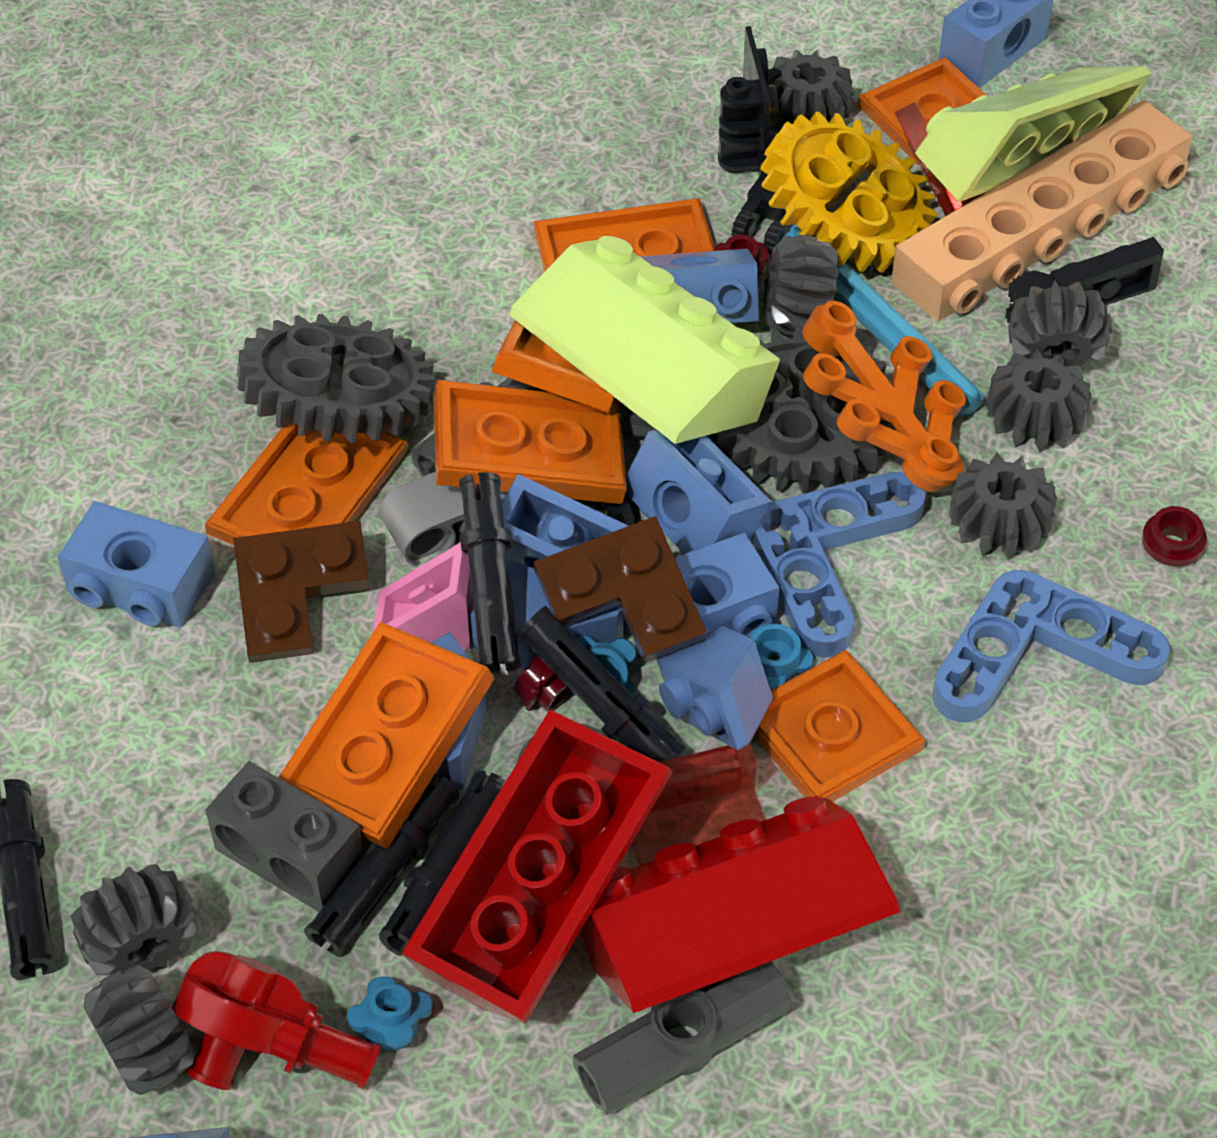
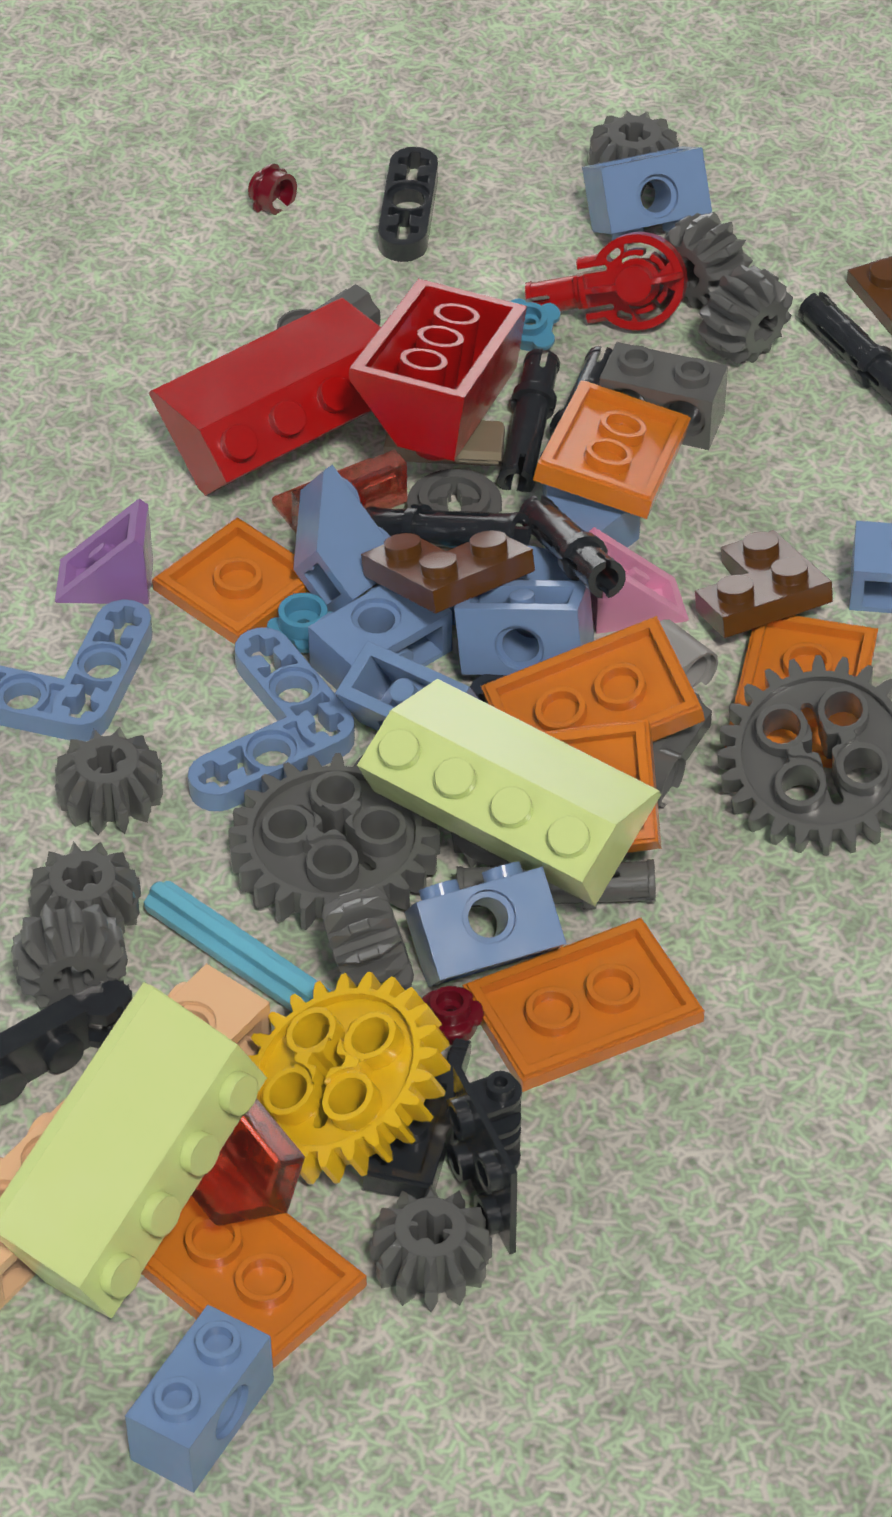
camera: 165 degrees right, 5 degrees down
orange plant [802,301,966,492] -> none
none -> medium lavender slope [55,498,153,604]

